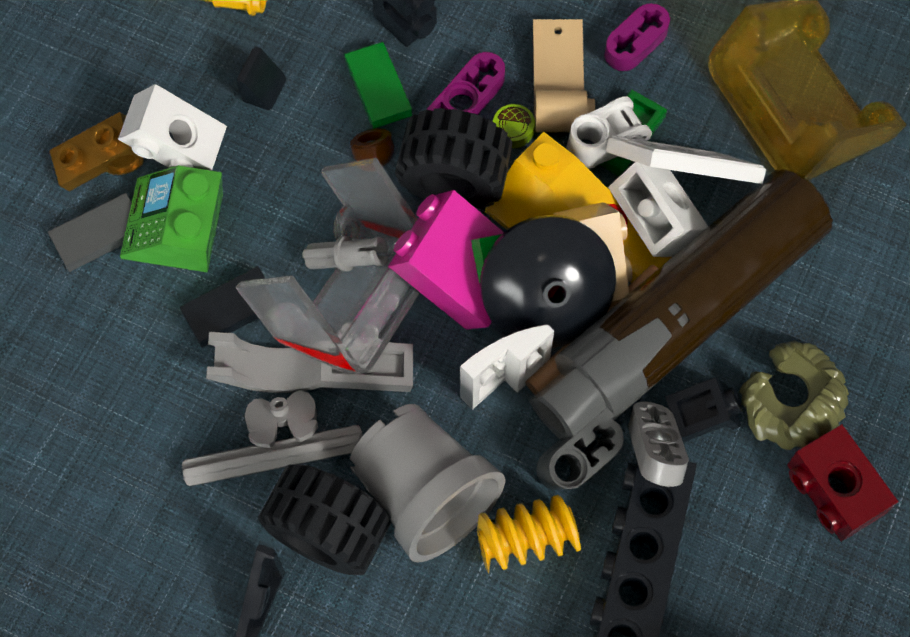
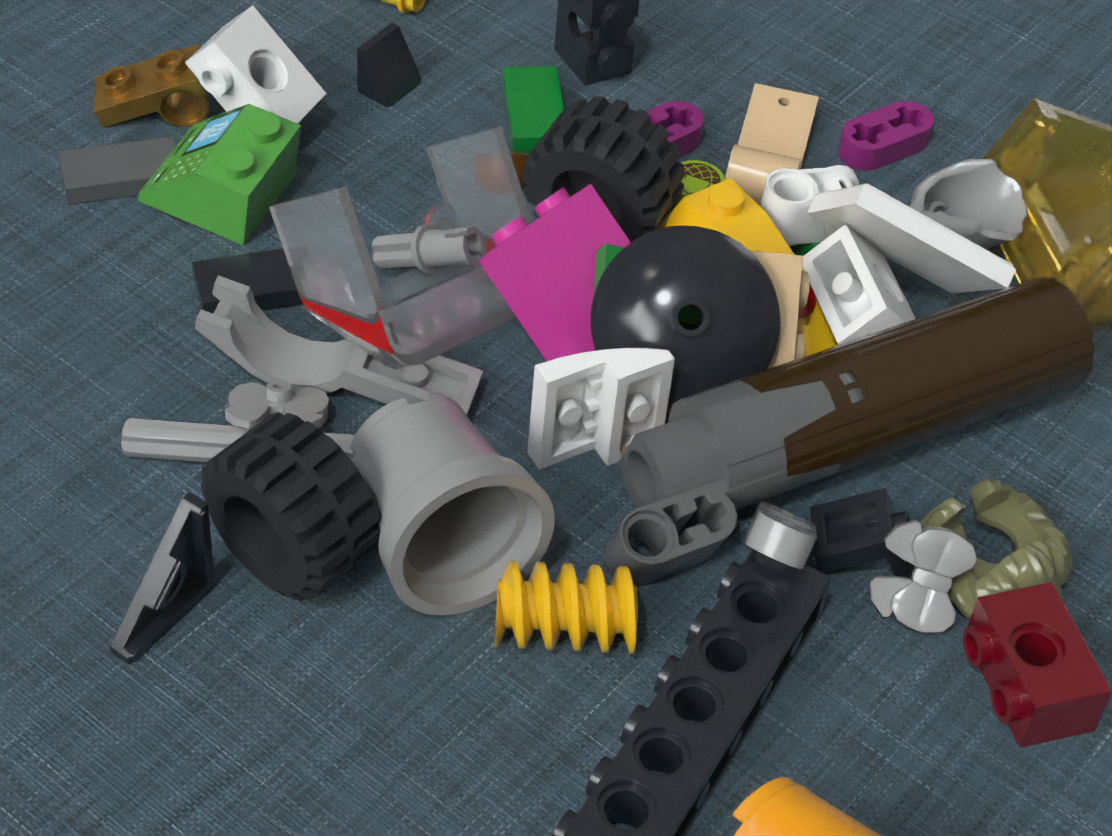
camera: 10 degrees right, 20 degrees down
none -> light grey piece [869,520,977,633]
none -> light grey hair [909,158,1028,250]

